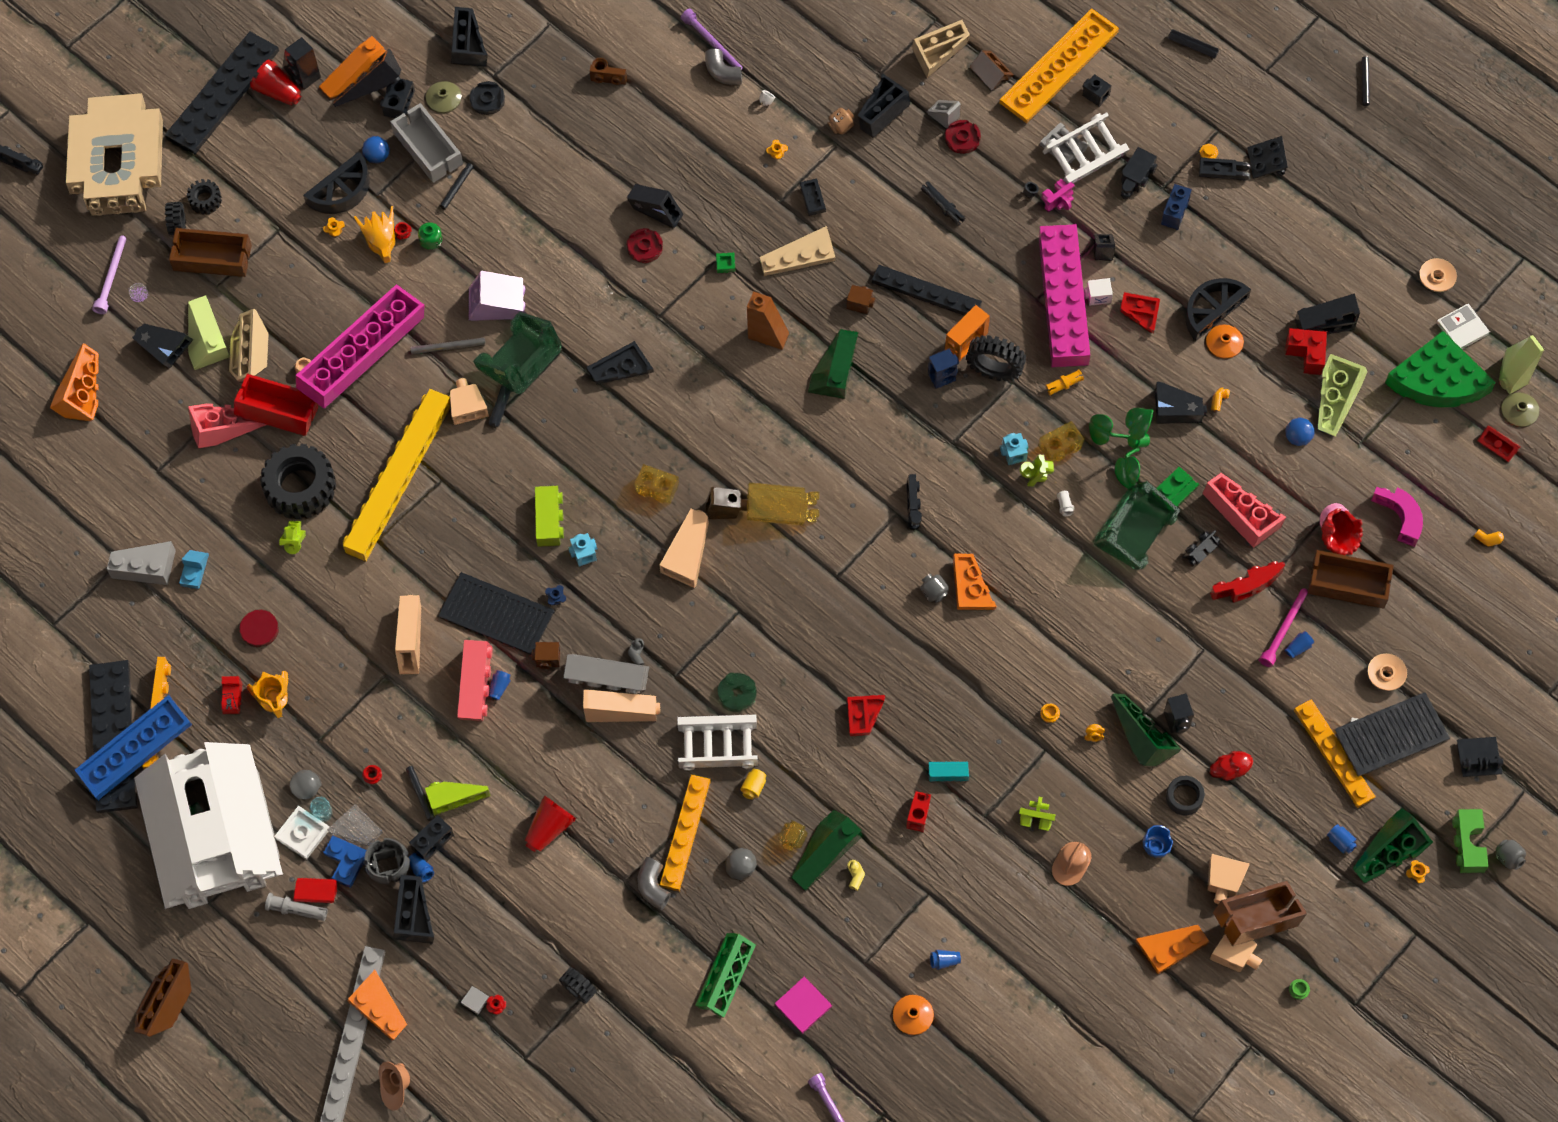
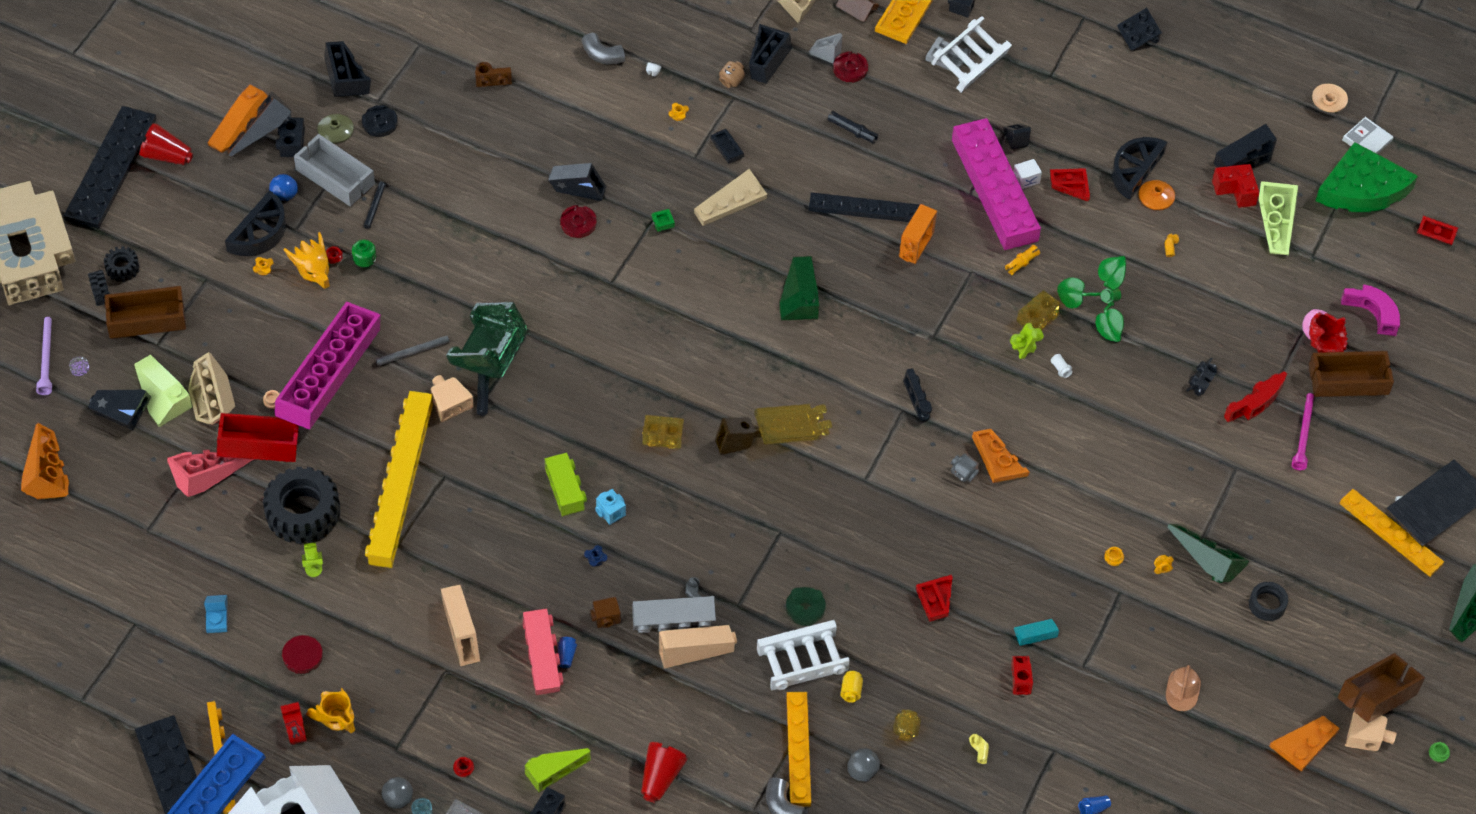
camera: 20 degrees left, 10 degrees down
light grey wedge [107,541,176,585] -> none
black wedge [282,37,321,90] -> none
black bar [406,766,435,821] -> none
black window [438,572,555,655] -> none
slope [469,271,525,321] -> none
black wing [586,341,654,385] -> none
light nougat slope [660,509,709,588] -> none
medium lavender piece [681,9,742,70] -> none
dark orange slope [747,291,789,350] -> none
dark green wedge [791,810,862,892] -> none
reddish brown brick [846,285,876,315] -> none
dark blue brick [928,349,959,389] -> none
black tyre [966,335,1026,381] -> none
medium azure brick [1000,433,1029,465] -> none
lime hips [1019,797,1056,831] -> none
black hinge [1023,182,1039,198] -> none
dark pink hips [1041,179,1075,212] -> none
clear green windscreen [1093,481,1180,570] -> none
black hinge [1121,147,1158,199] -> none
blue hair [1142,825,1173,858] -> none
green plate [1153,467,1199,512] -> none
black slope [1155,382,1207,424] -> none
dark blue brick [1161,184,1192,230] -> none
black brick [1164,694,1194,734] -> none
black hinge [1198,157,1250,181] -> none
light orange plate [1200,144,1218,159] -> none
coral wedge [1202,473,1286,548] -> none
light nougat torso [1208,854,1249,904] -> none
red arm [1210,751,1253,781] -> none
blue hair [1285,417,1315,446] -> none
blue cone [1285,631,1315,659] -> none
blue brick [1327,824,1357,854] -> none
light nougat dish [1368,653,1407,691] -> none
light orange arm [1473,529,1504,546] -> none
yellowish green wedge [1499,335,1544,394] -> none
olive dish [1501,393,1539,427] -> none

